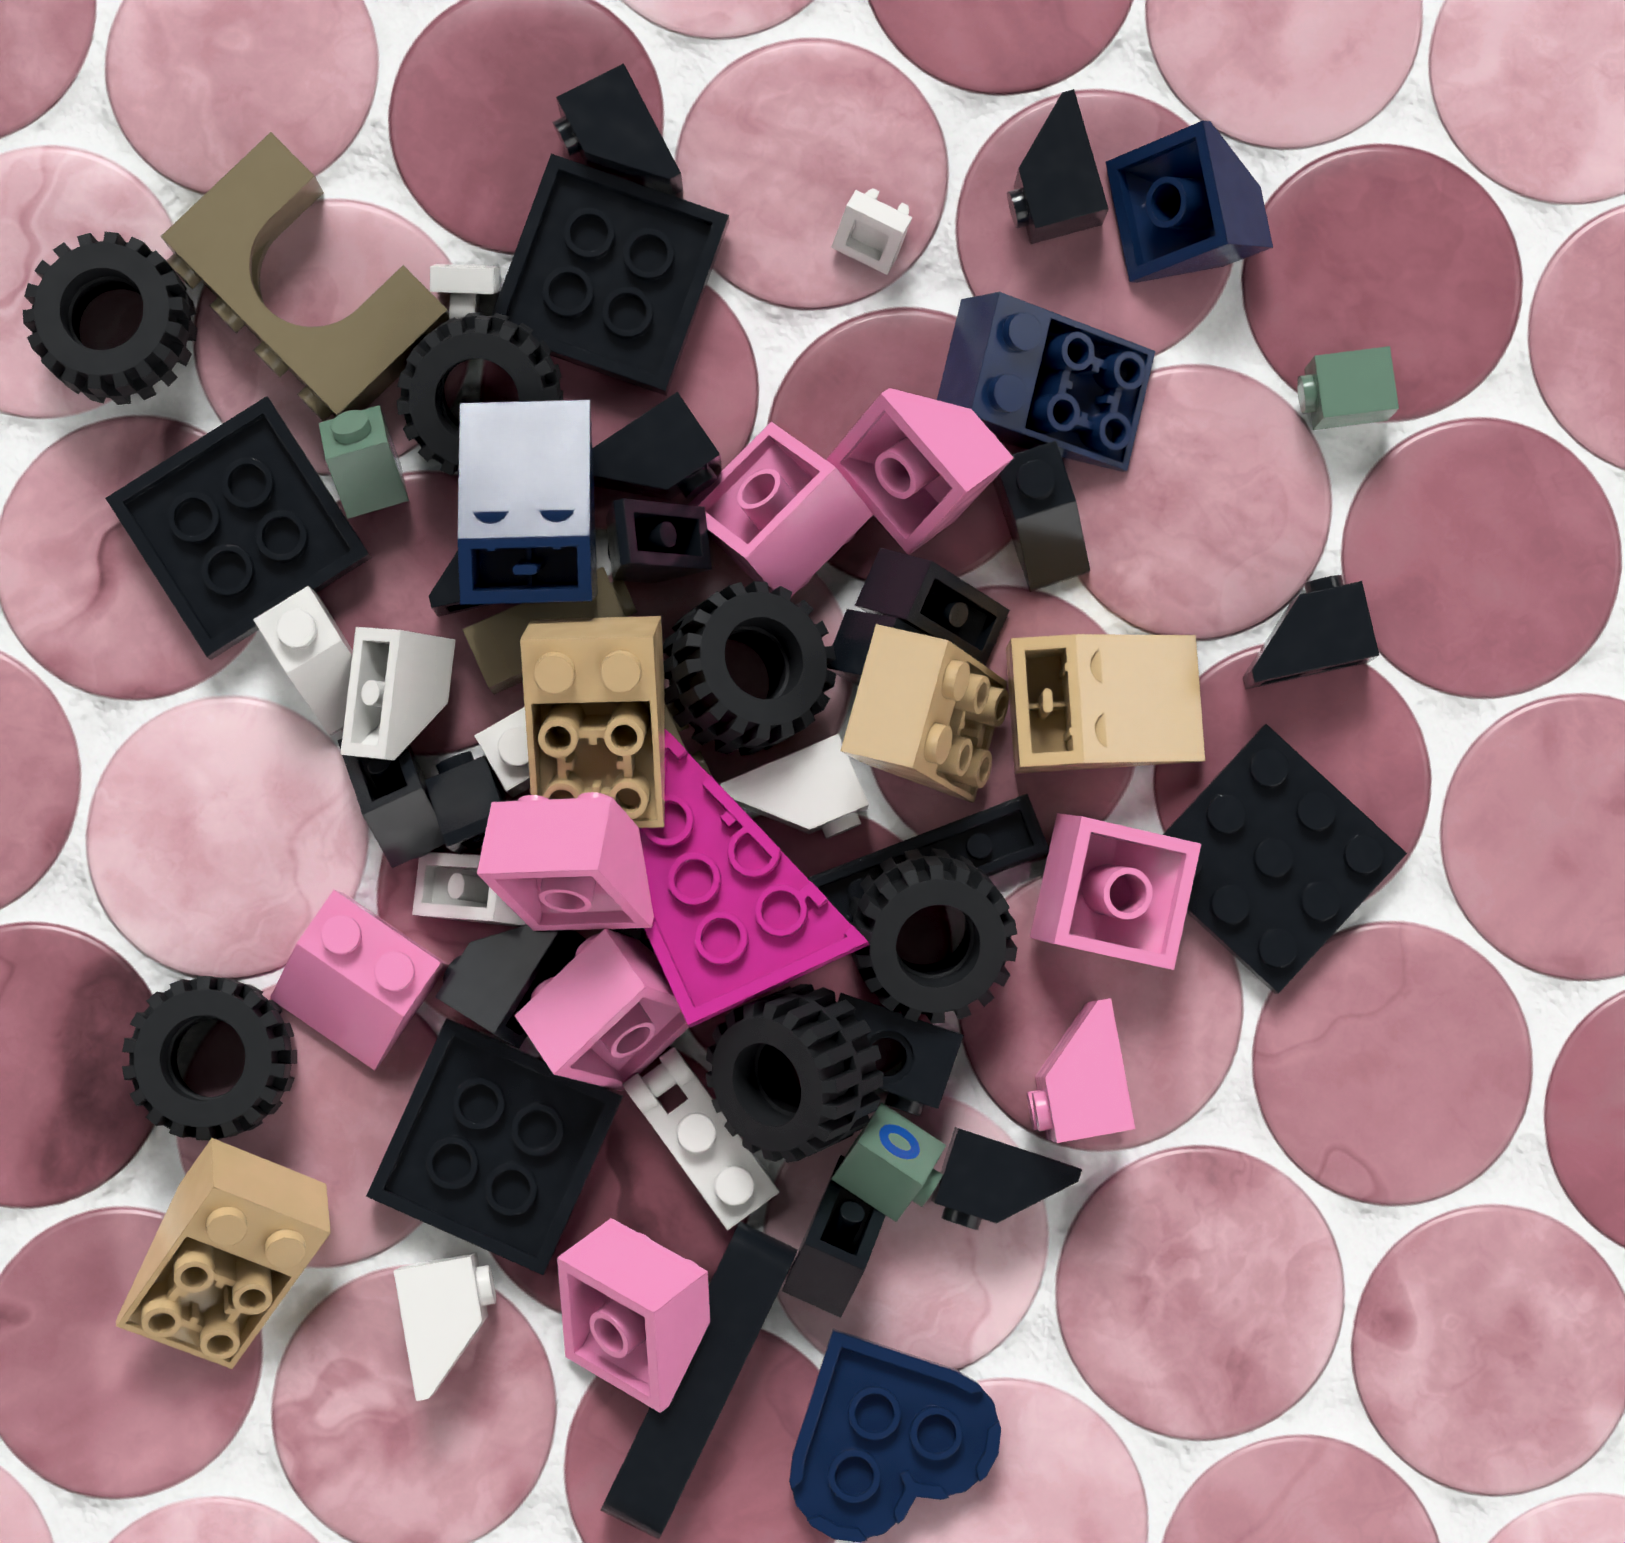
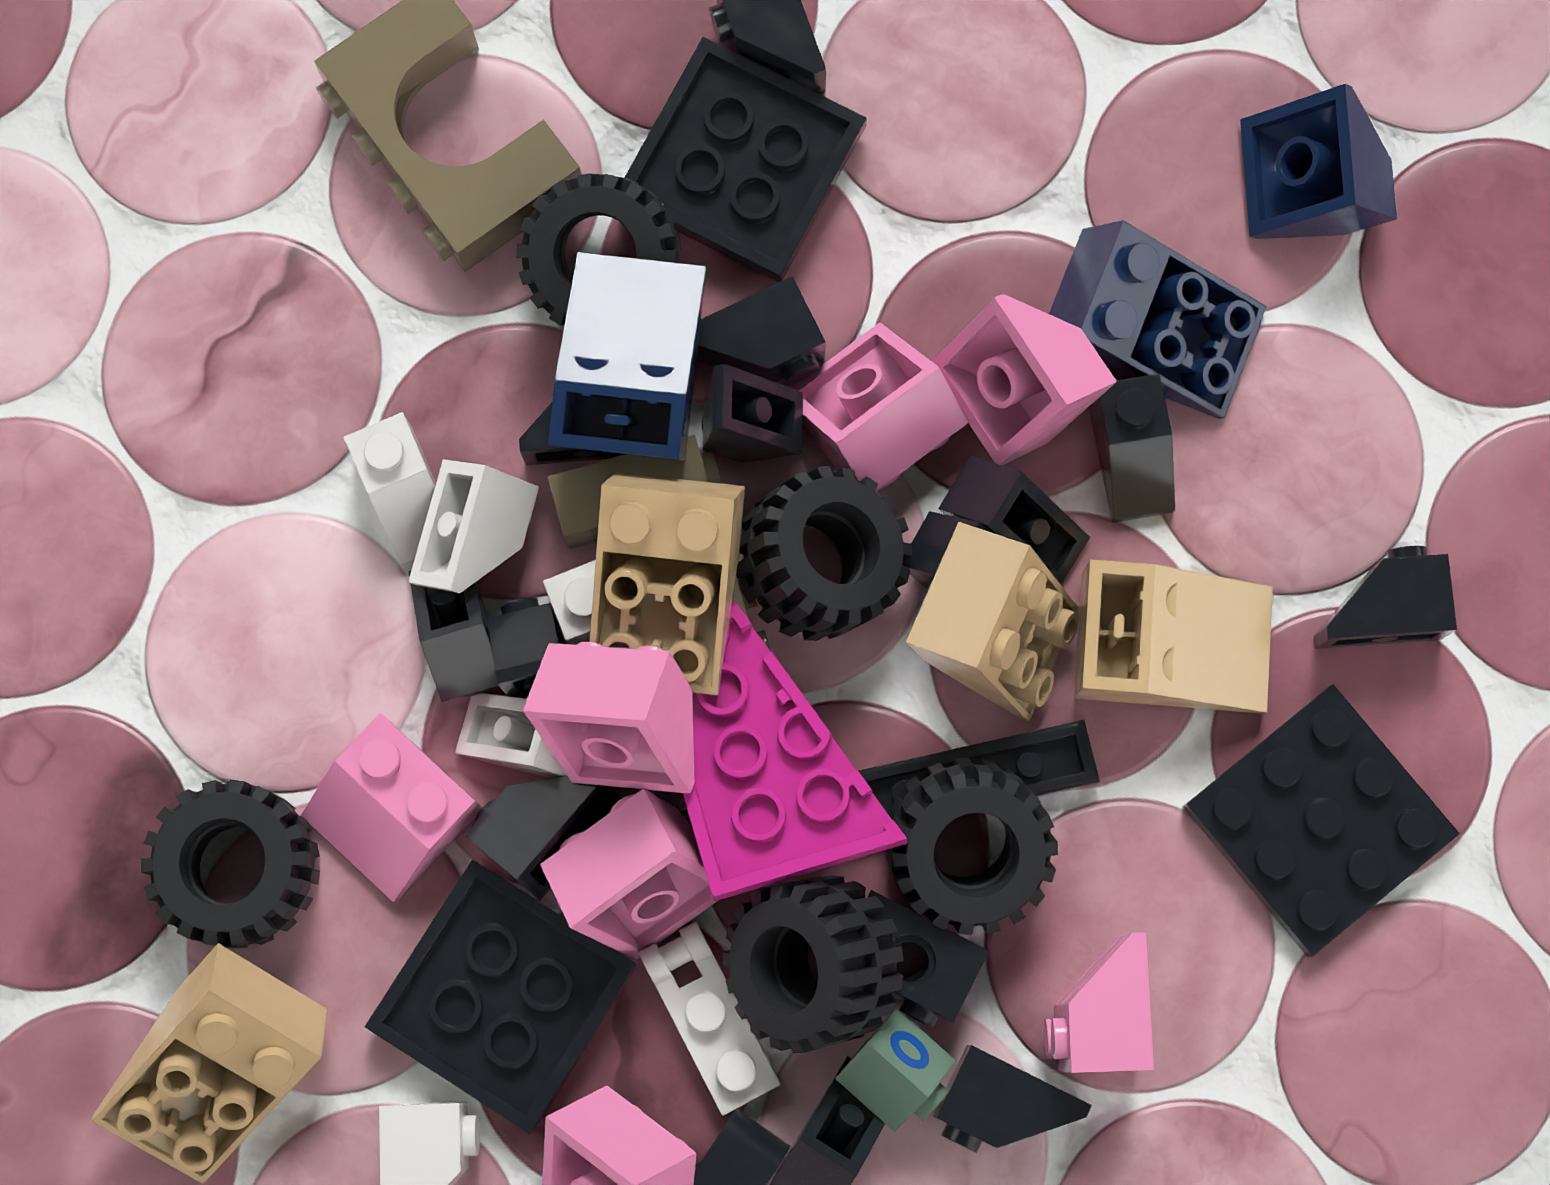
camera: 15 degrees right, 5 degrees down
black tyre [23,232,197,405] -> none
black plate [105,396,372,660] -> none
sand green brick [319,405,409,519] -> none
white tile [430,264,500,320] -> none
white slope [720,734,869,839] -> none
white tile [831,188,912,275] -> none
black slope [1007,89,1109,244] -> none
bright pink slope [1030,813,1201,970] -> none
sand green brick [1297,346,1399,430] -> none

